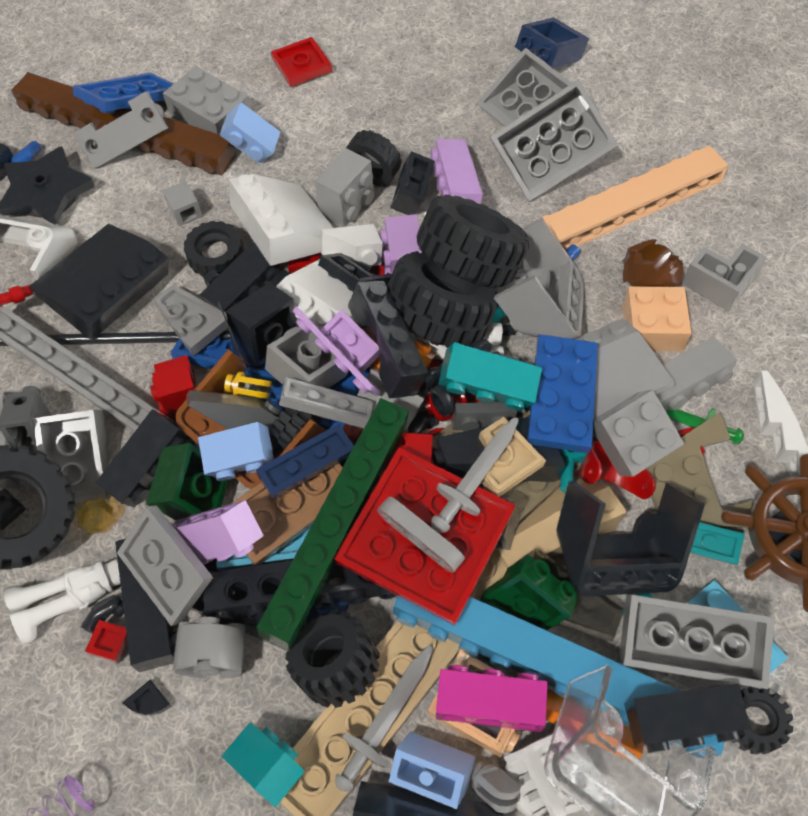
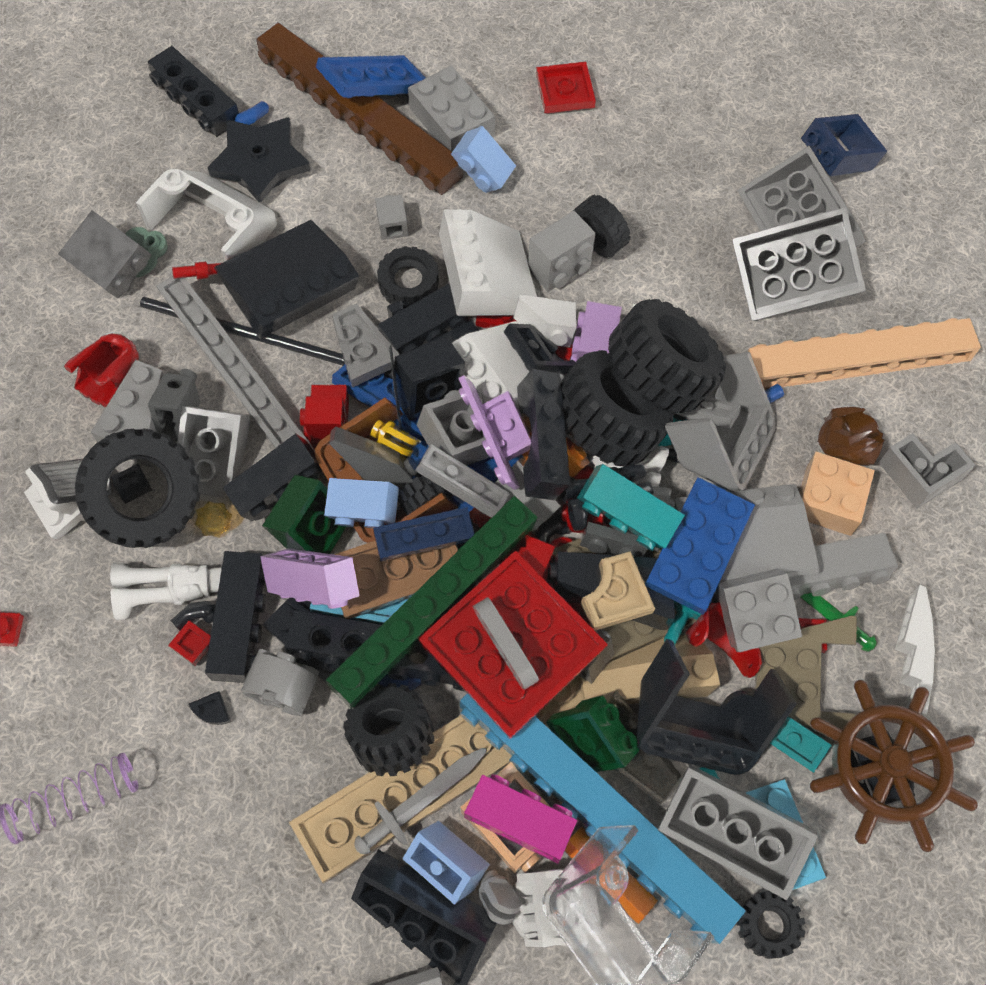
camera: 15 degrees right, 5 degrees up
light grey brick [73,91,168,169] -> none
light grey plate [117,505,213,626] -> none
teal brick [221,722,305,808] -> none
black brick [390,151,435,215] -> none
lavender brick [430,138,483,204] -> none
light grey sword [431,417,518,533] -> none
black brick [624,683,751,753] -> none

